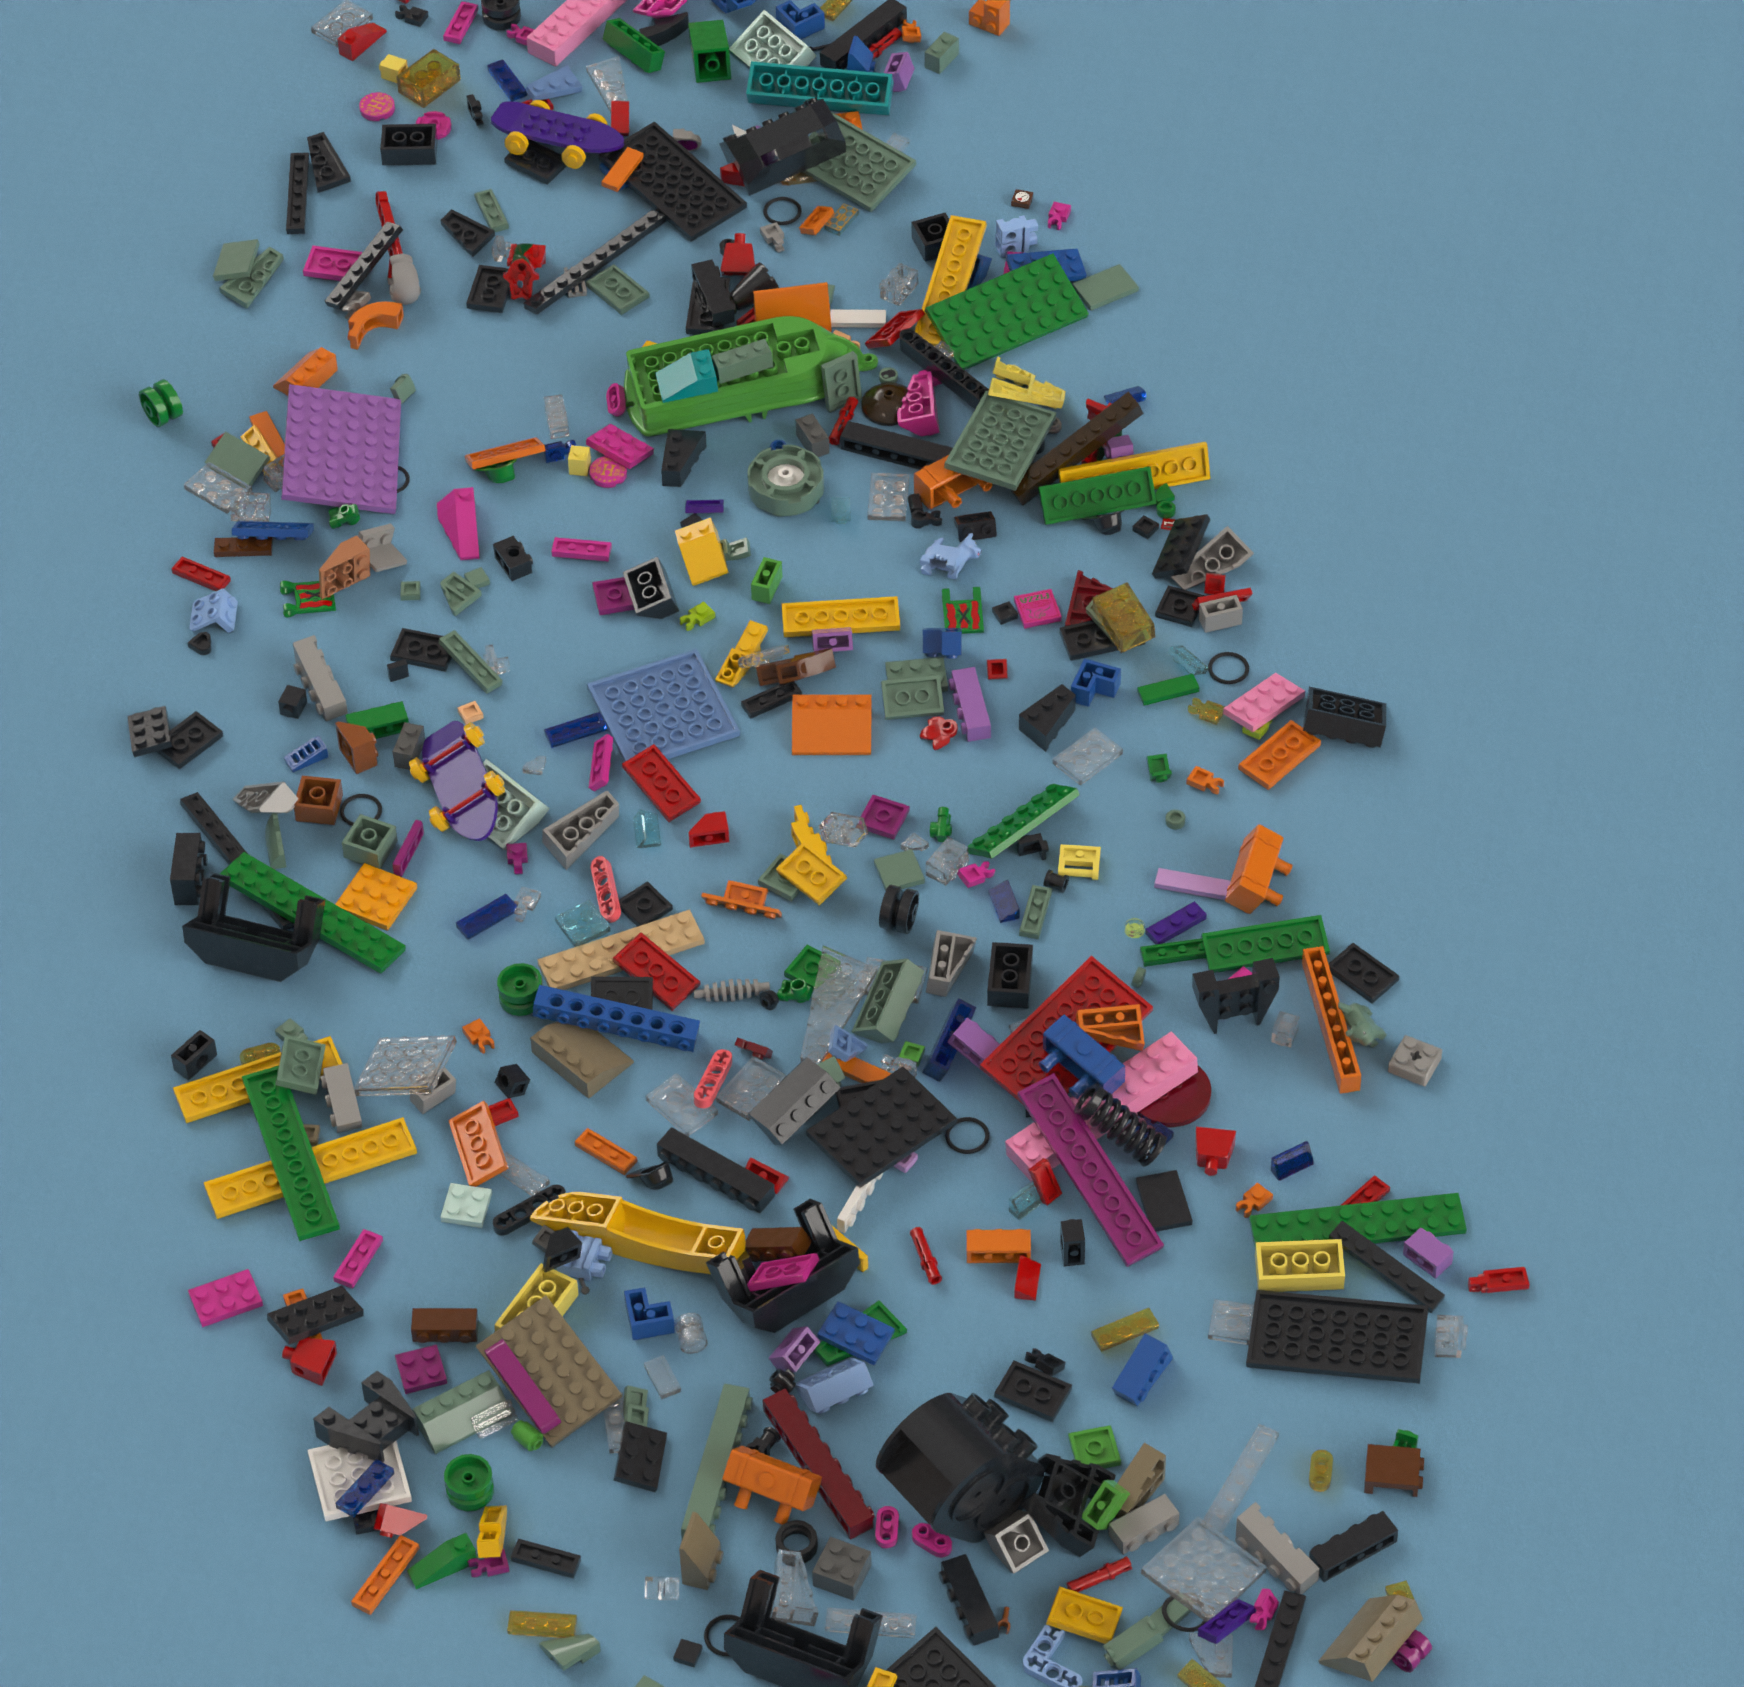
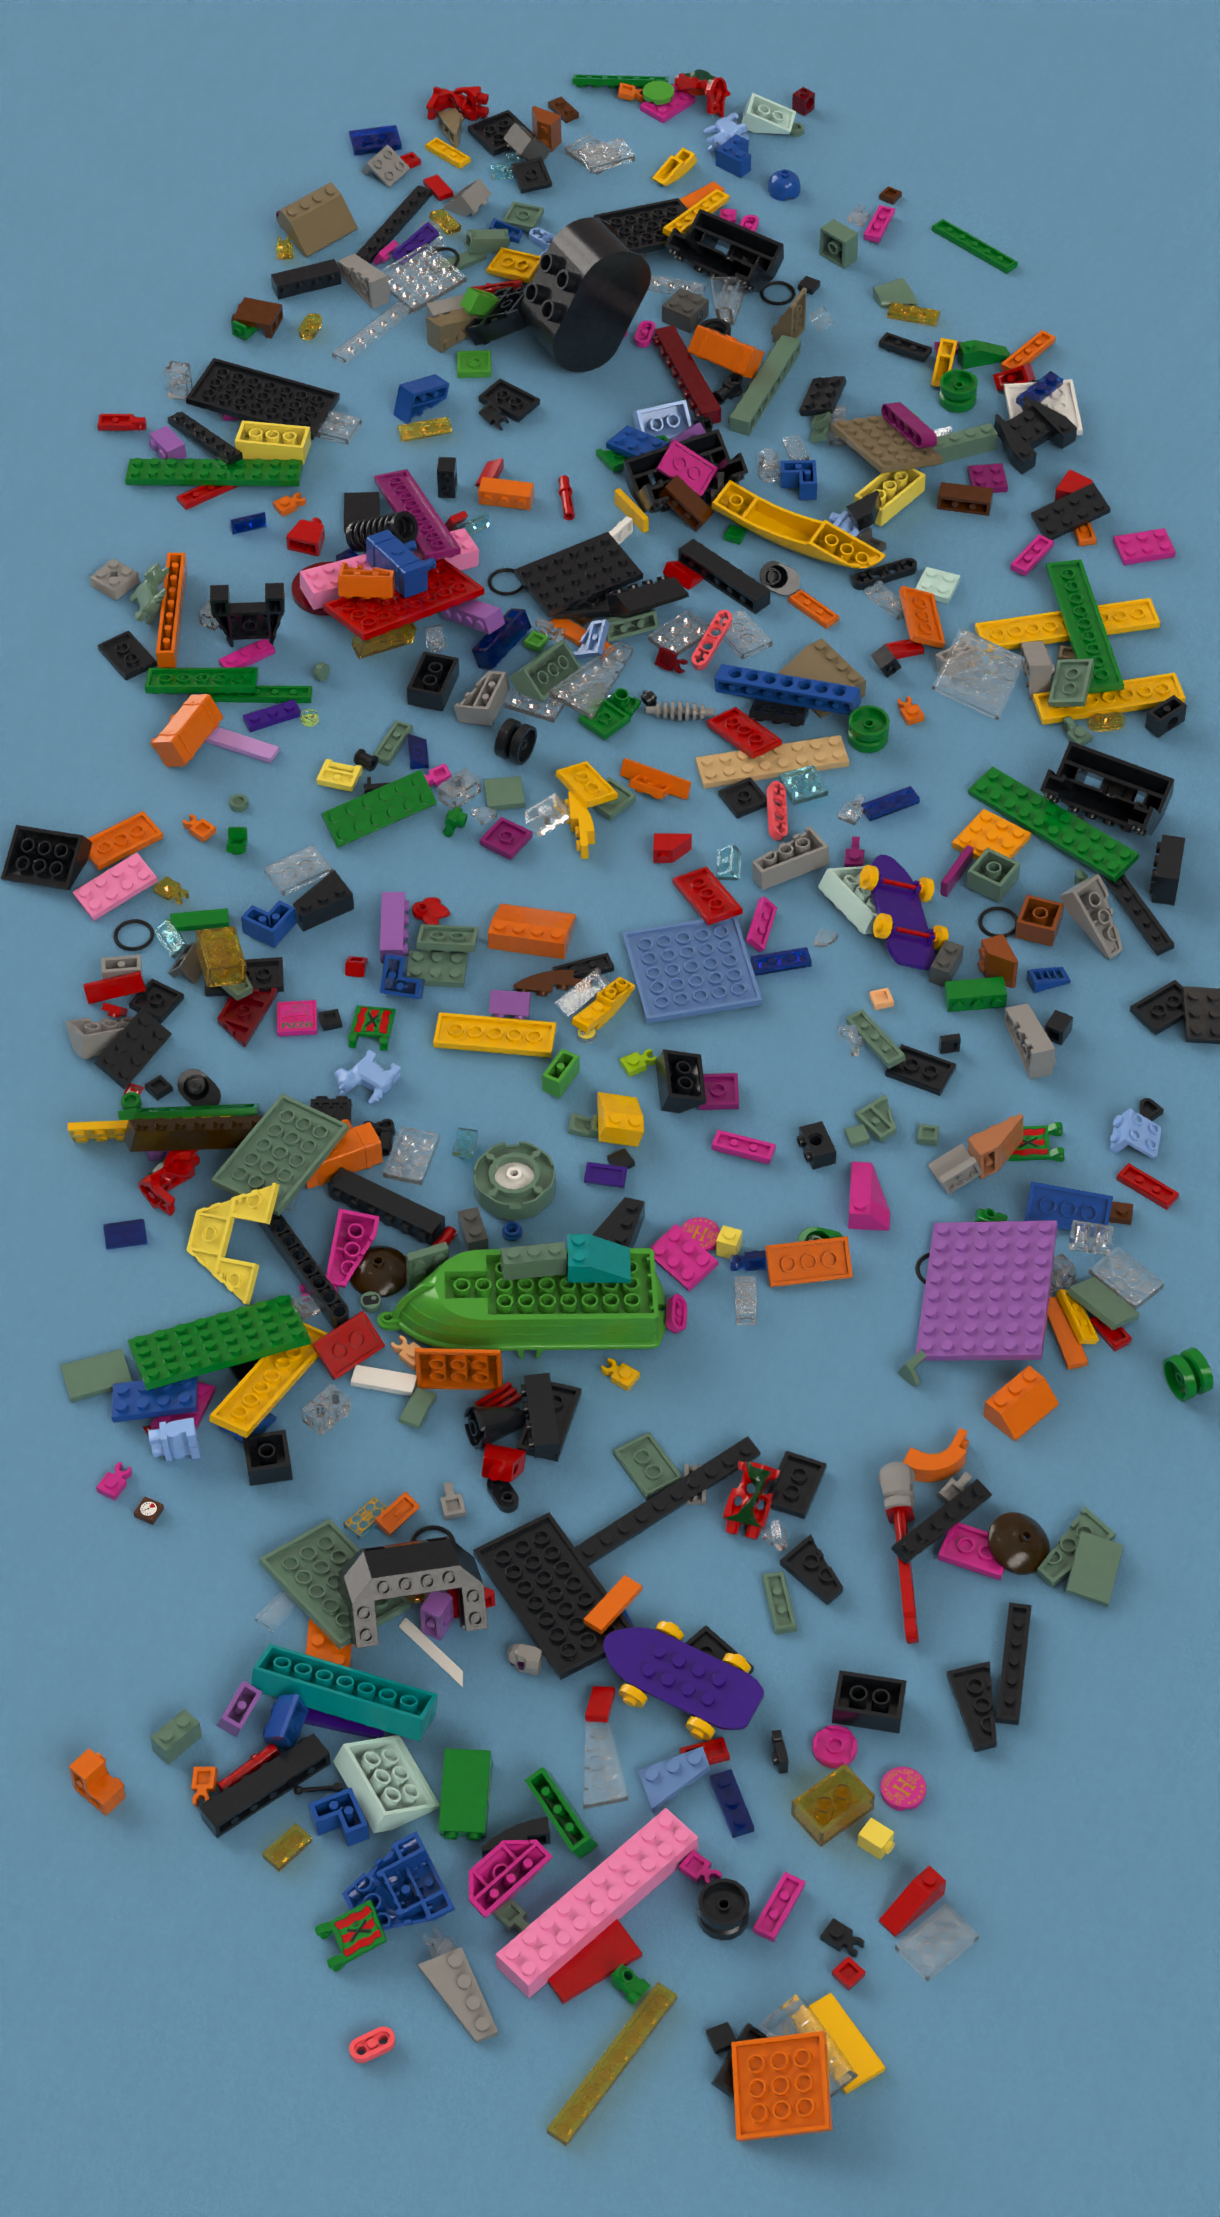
camera: 170 degrees left, 0 degrees up
none -> dark grey panel [169,941,212,984]
none -> dark brown dish [987,1512,1050,1575]

